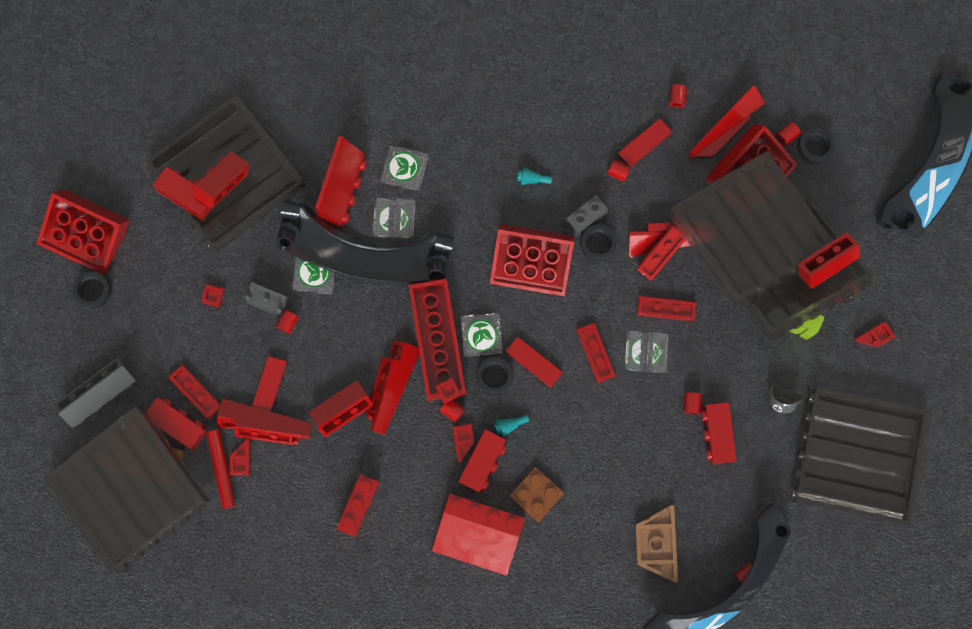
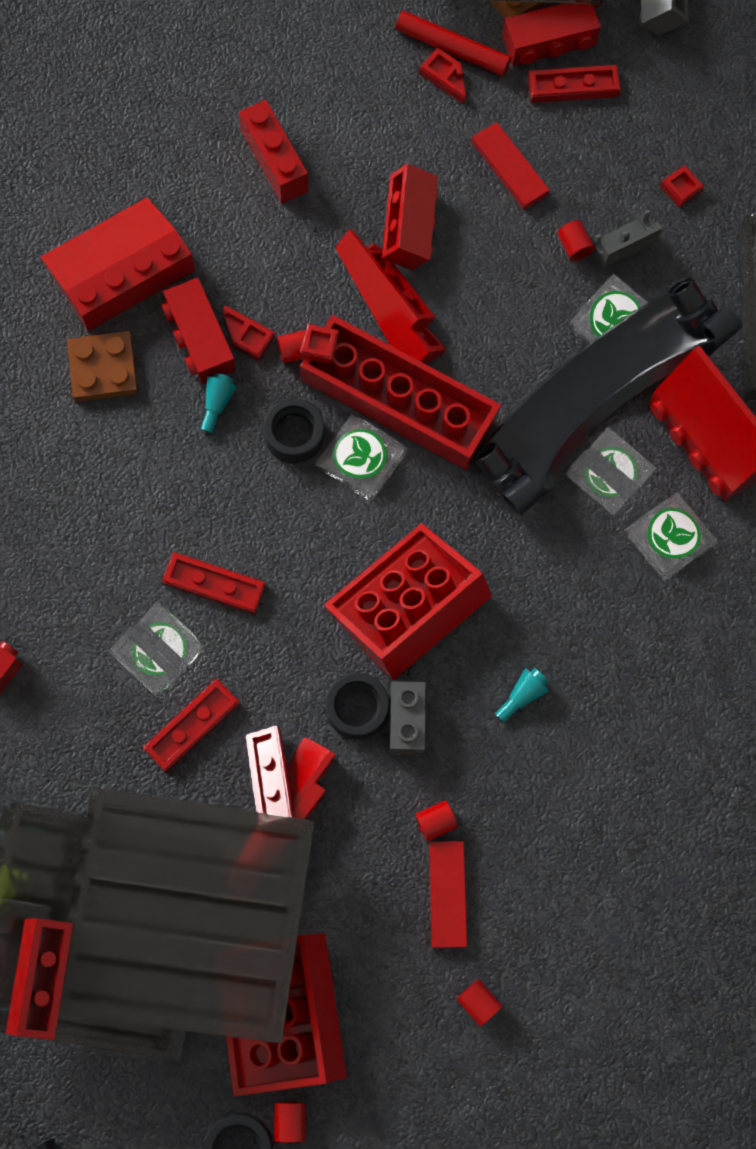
camera: 125 degrees right, 5 degrees down
red wedge [217,399,312,445] -> none
red tile [506,337,563,388] -> none
red gear [683,392,702,414] -> none
red wedge [688,85,765,158] -> none

